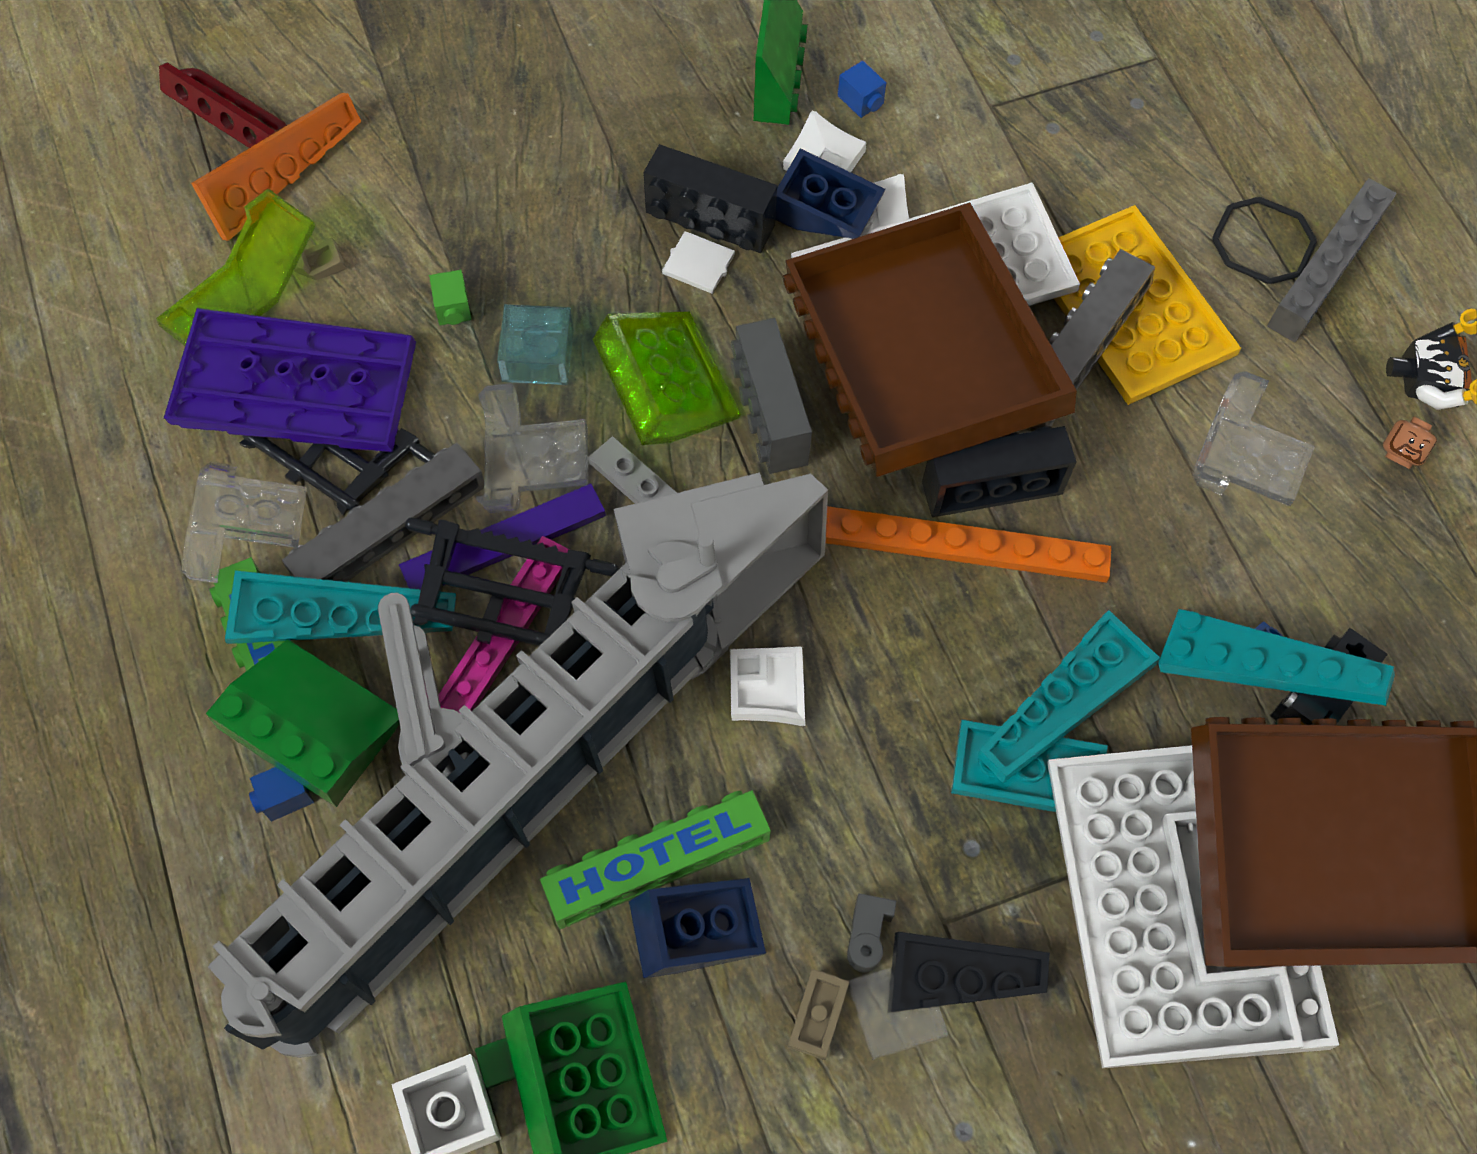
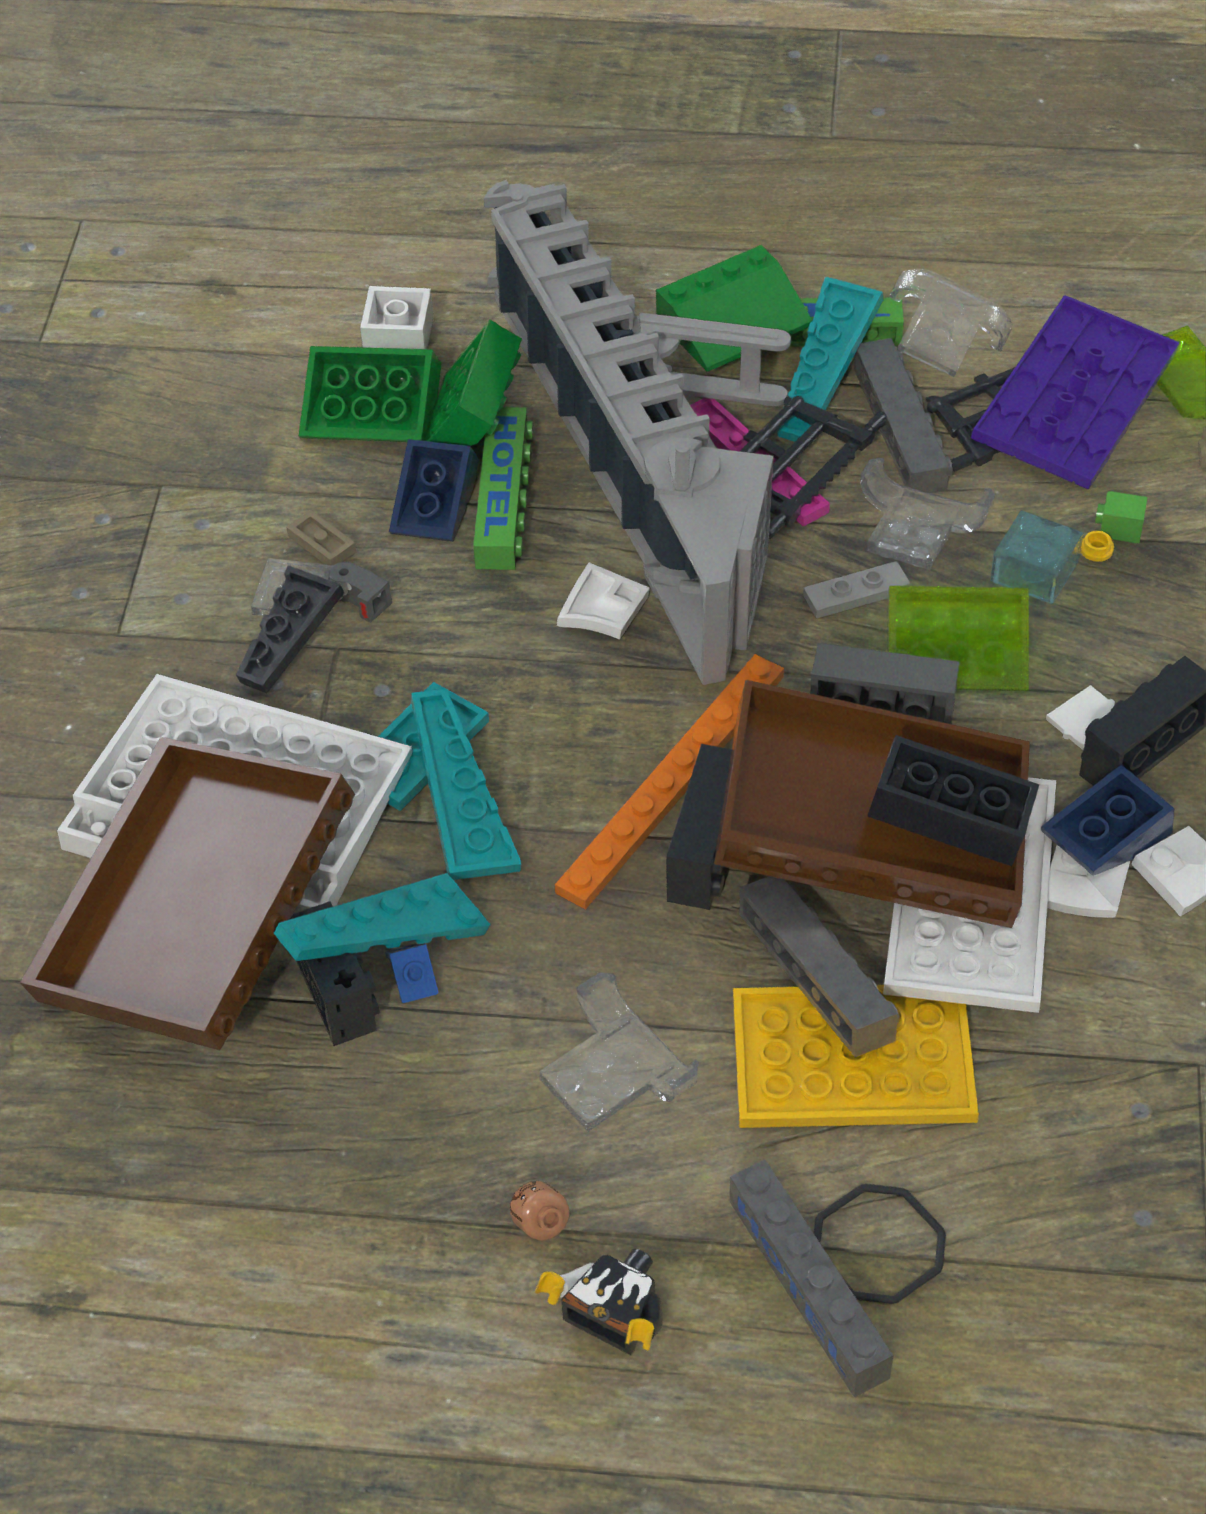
camera: 120 degrees right, 15 degrees down
dark purple tile [398,483,606,590] -> none
none -> green slope [424,319,522,446]
none -> black brick [867,735,1040,866]
none -> yellow plate [1080,531,1114,562]

